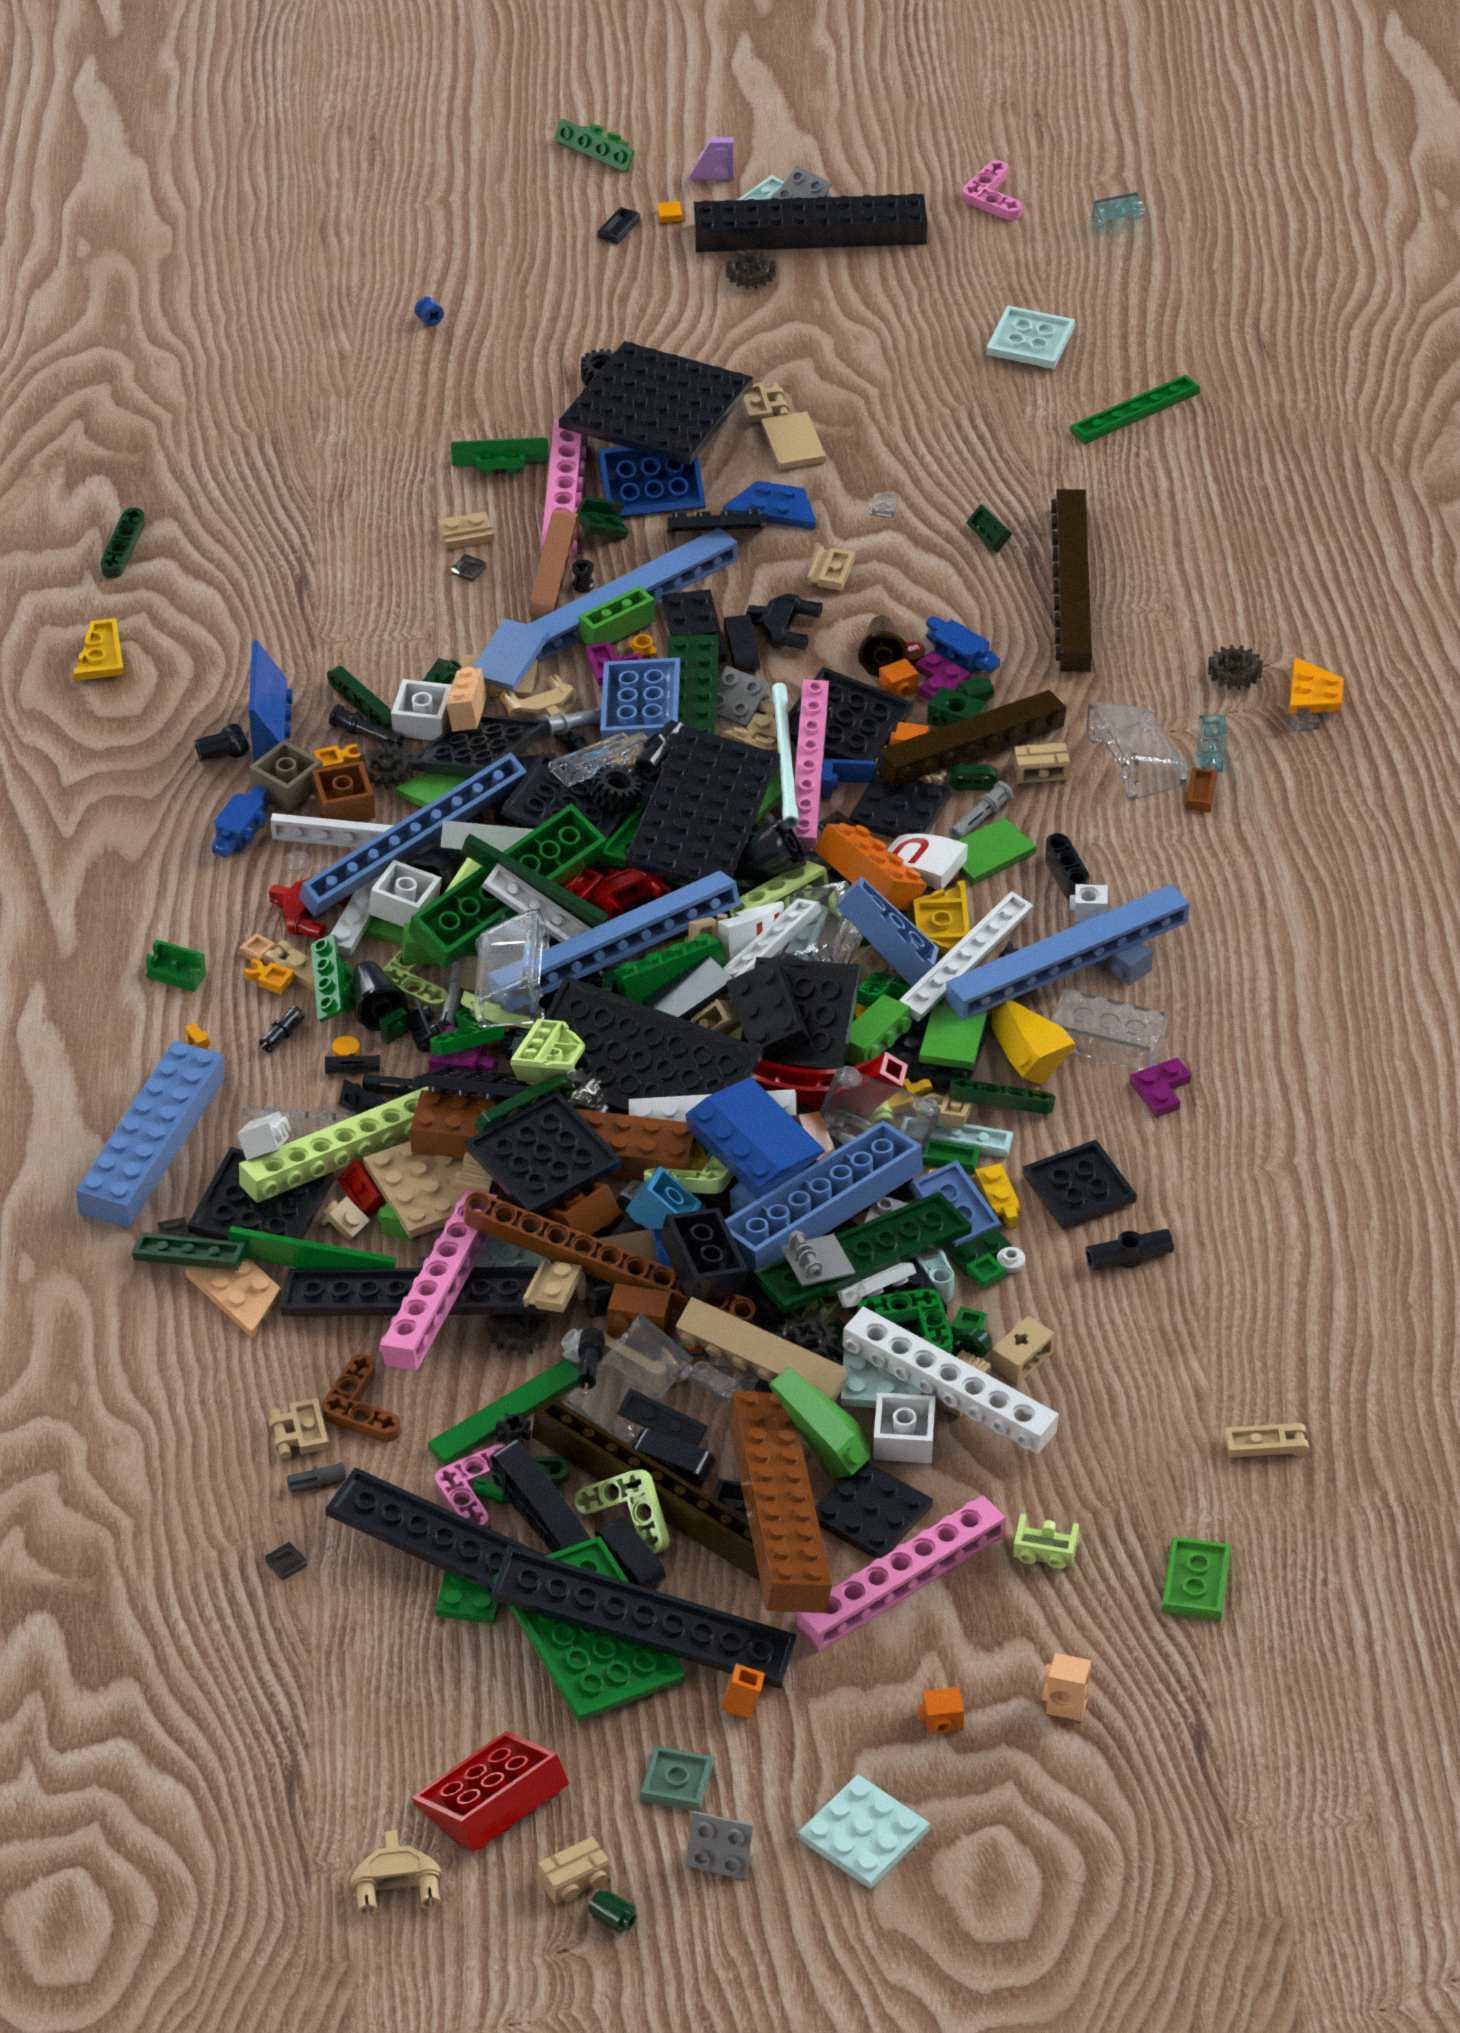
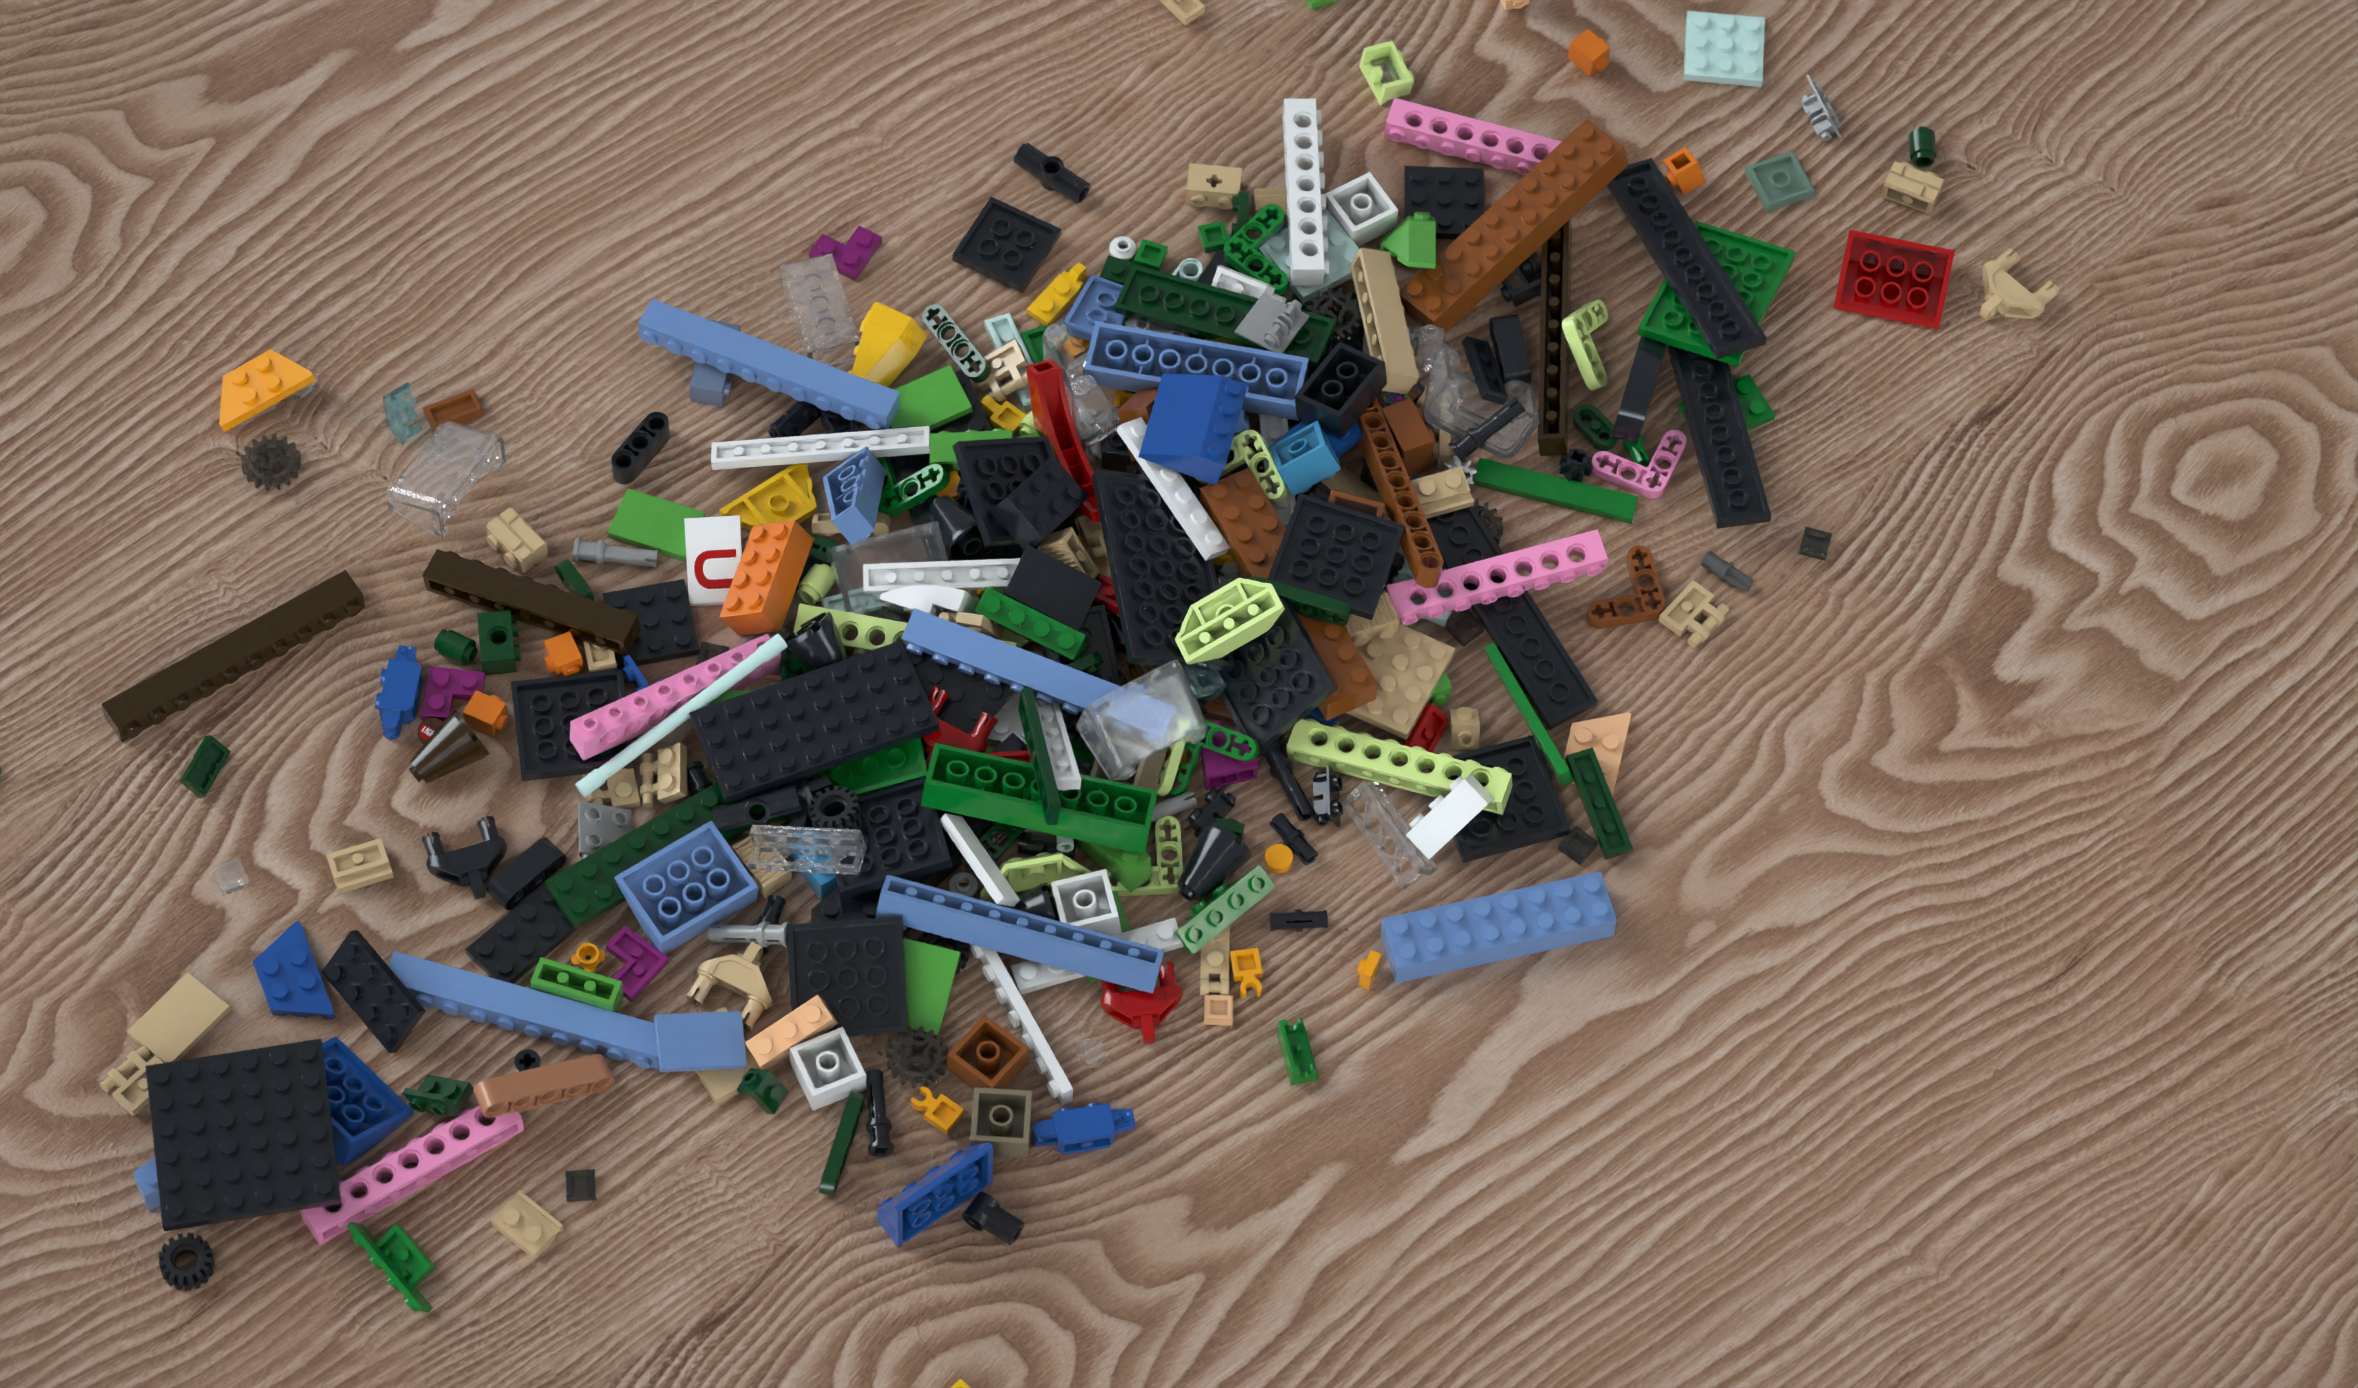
camera: 130 degrees left, 15 degrees up
black beam [594,1517,666,1588] -> none
white brick [1069,884,1108,922] -> none

